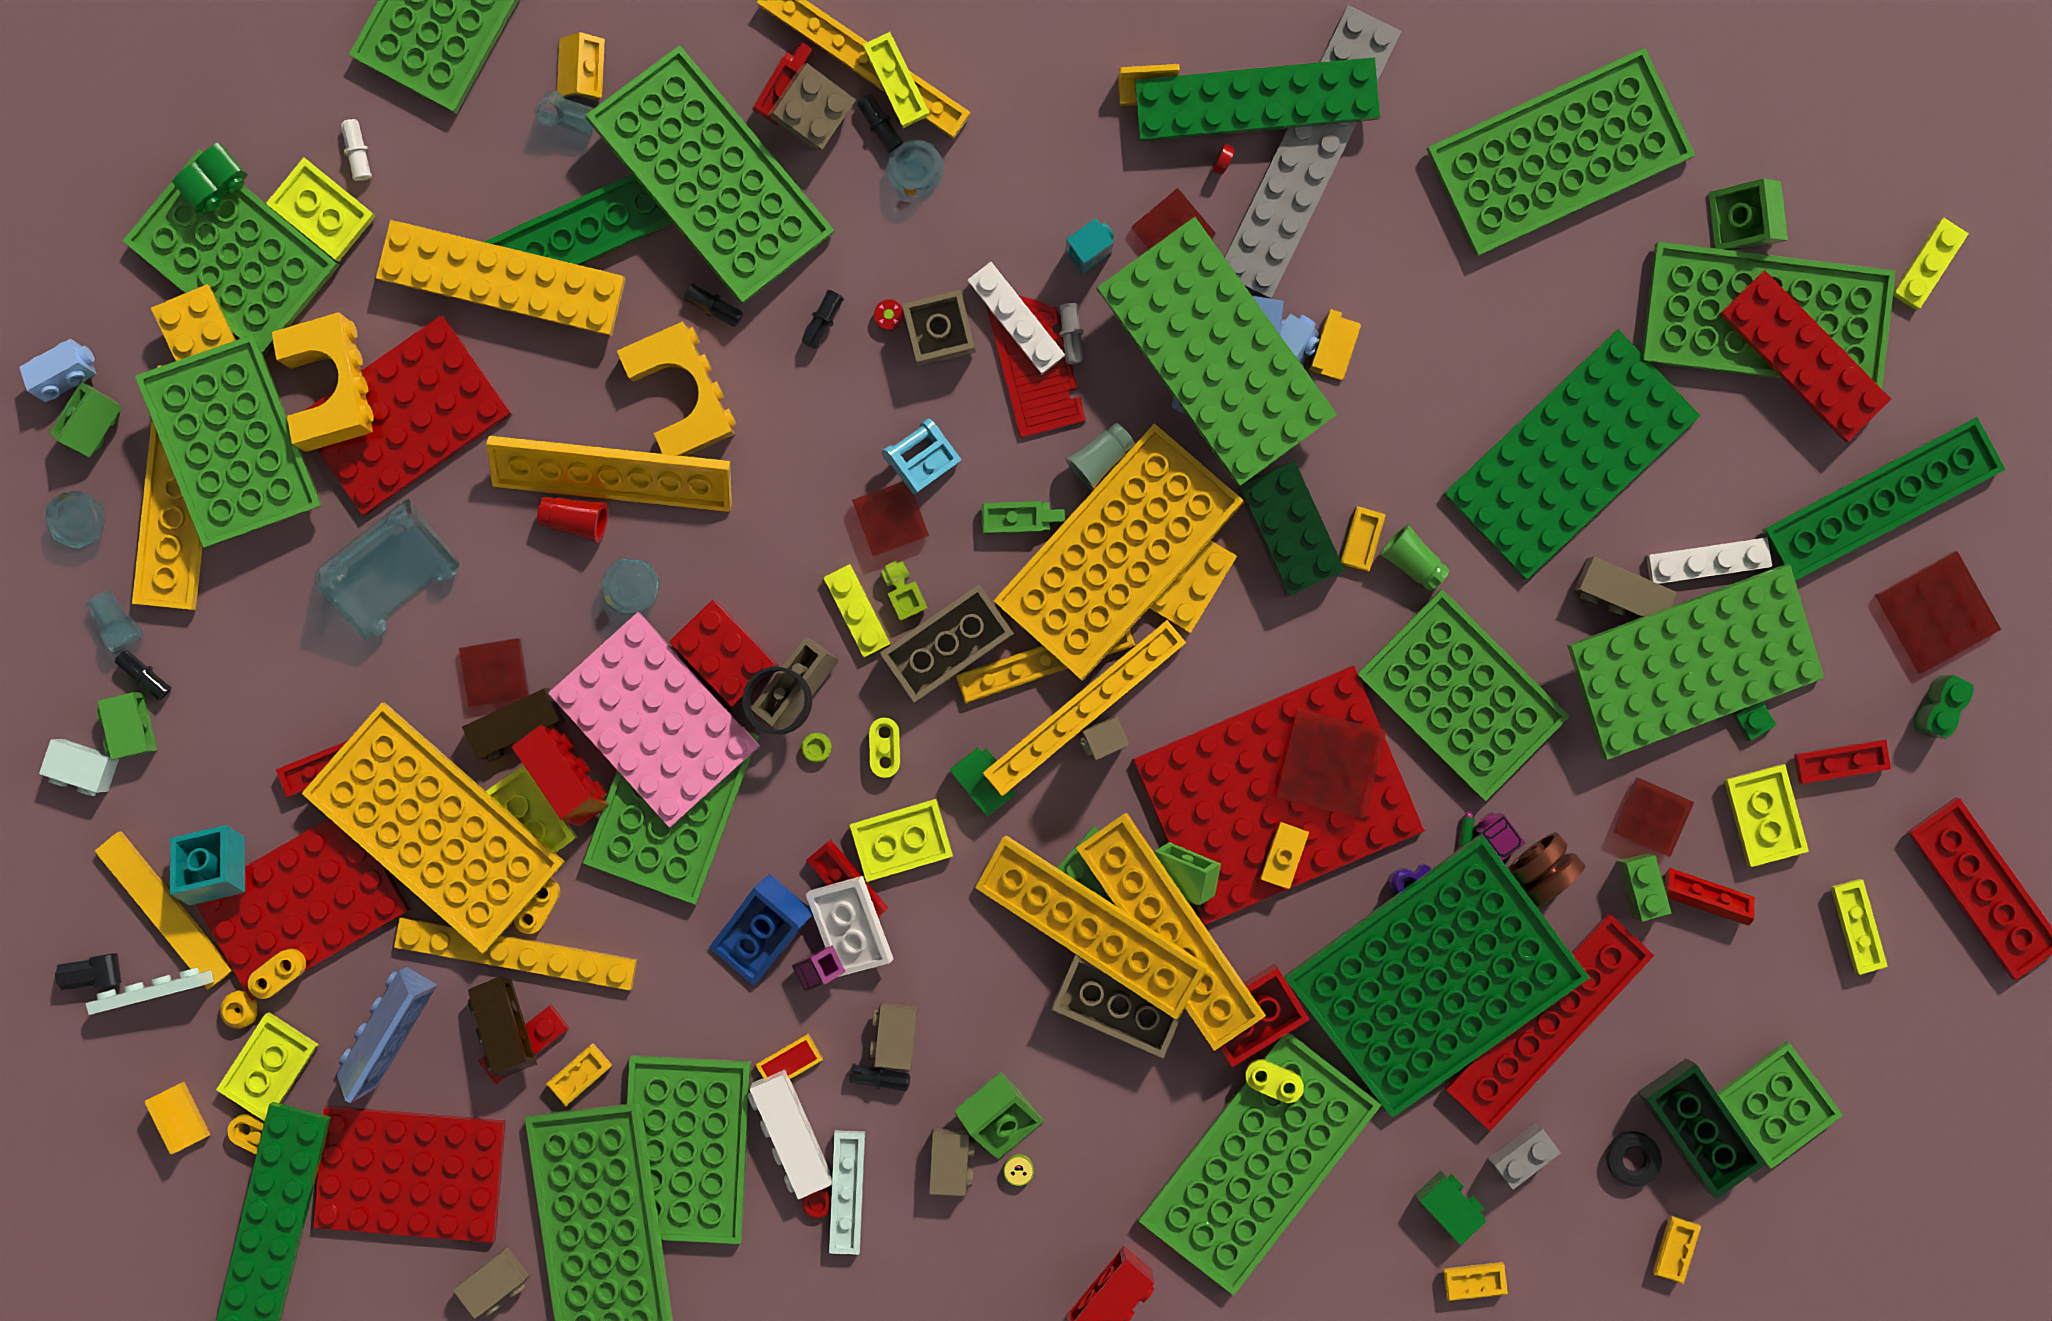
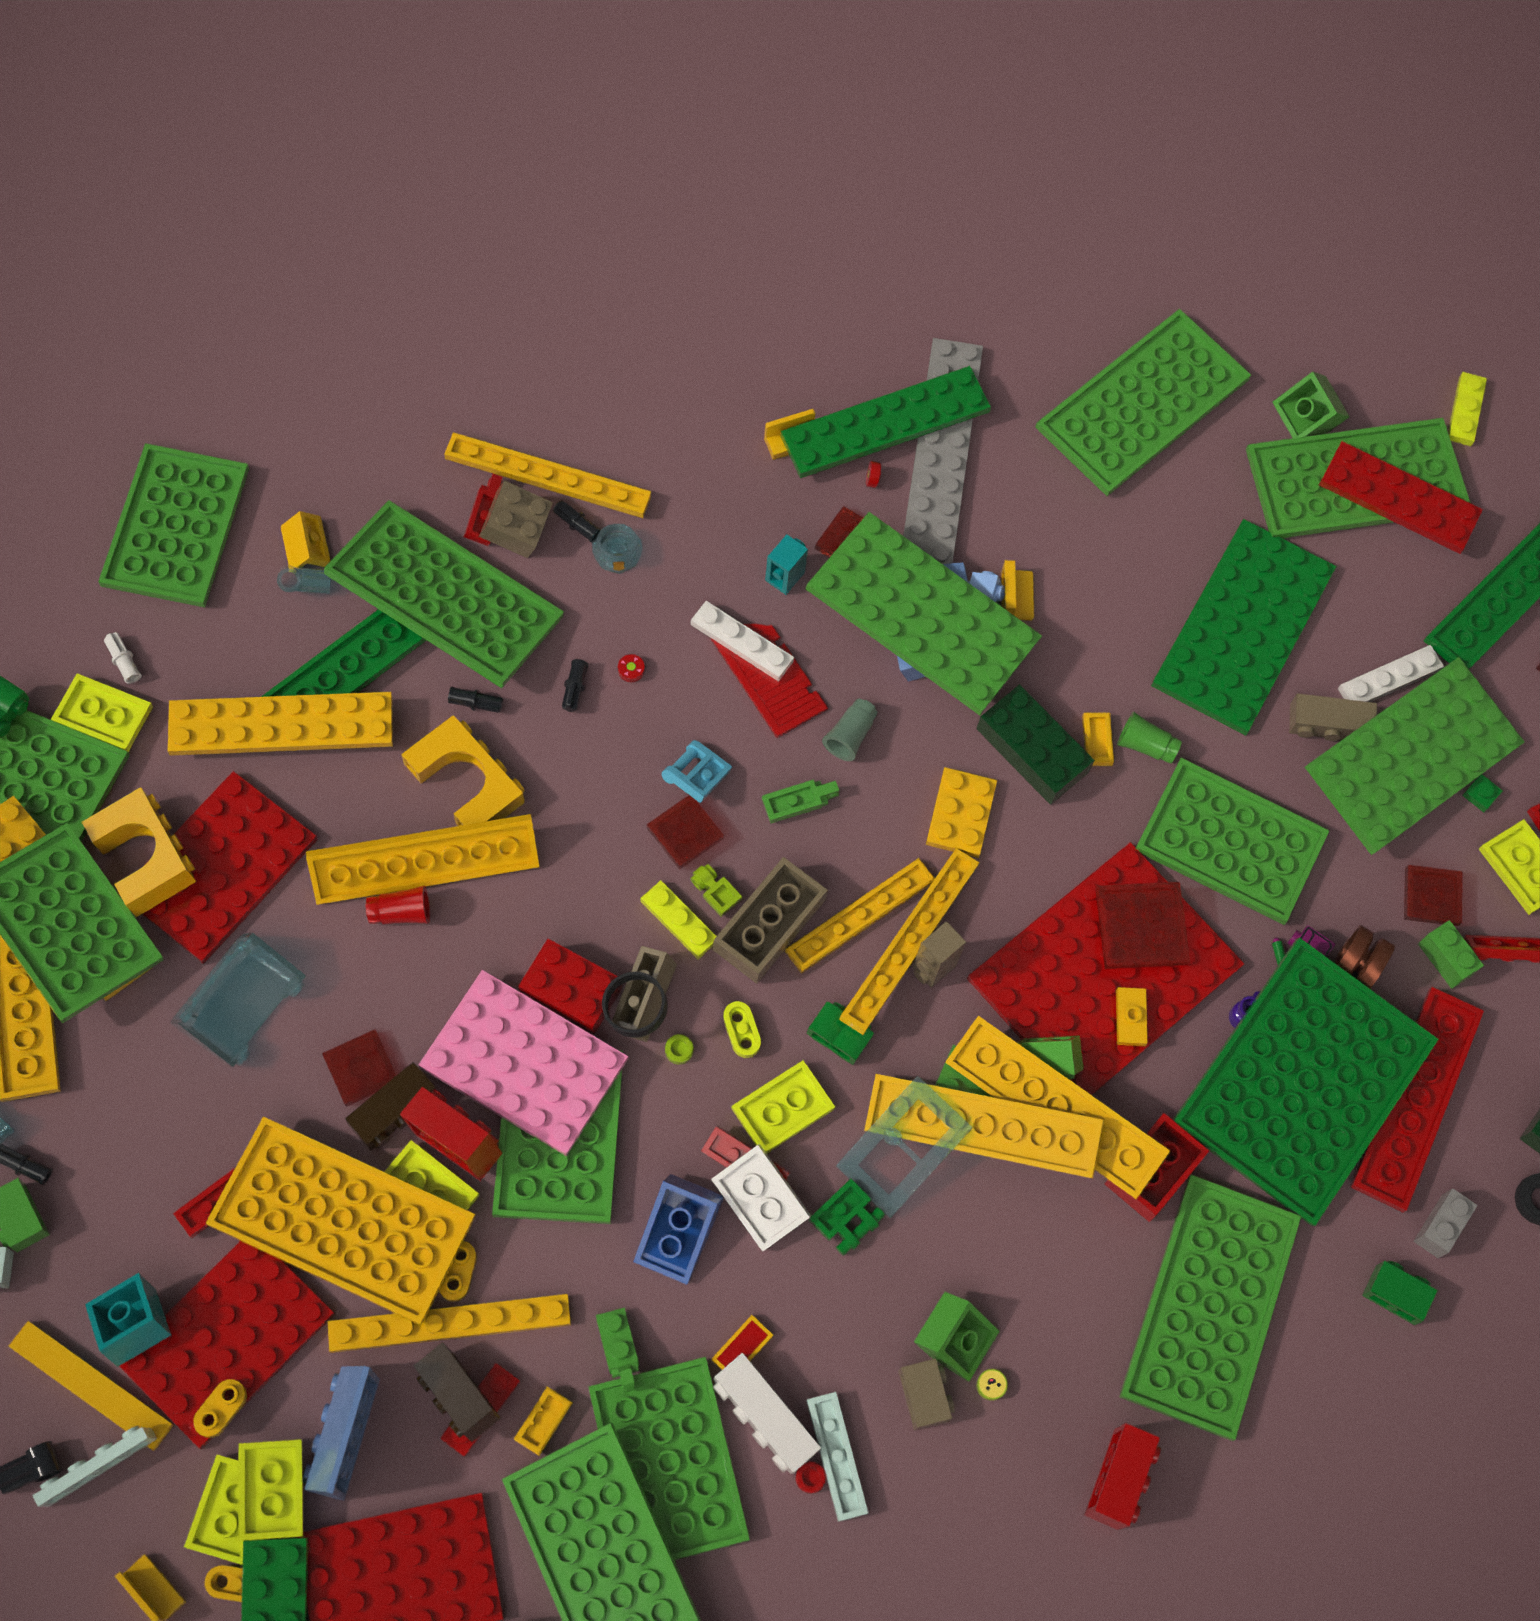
camera: 25 degrees left, 20 degrees down
yellow plate [219,991,258,1029] -> none
clear light blue hat [601,558,660,615] -> none
magenta brick [791,945,846,992] -> none
black axle [849,1063,911,1091] -> none
neon yellow plate [863,32,930,128] -> none
dark tan brick [870,1002,918,1070] -> none
dark tan brick [902,289,976,367] -> none
yellow plate [993,423,1244,681] -> none
dark tan brick [1051,953,1185,1058] -> none
light grey axle [1059,303,1084,364] -> none
neon yellow plate [1245,1059,1304,1103] -> none
yellow plate [1443,1262,1508,1301] -> none
none -> neon yellow plate [238,1440,303,1541]
none -> bright green hinge [596,1308,639,1393]
none -> green plate [809,1179,885,1256]
none -> clear light blue door [836,1076,973,1218]

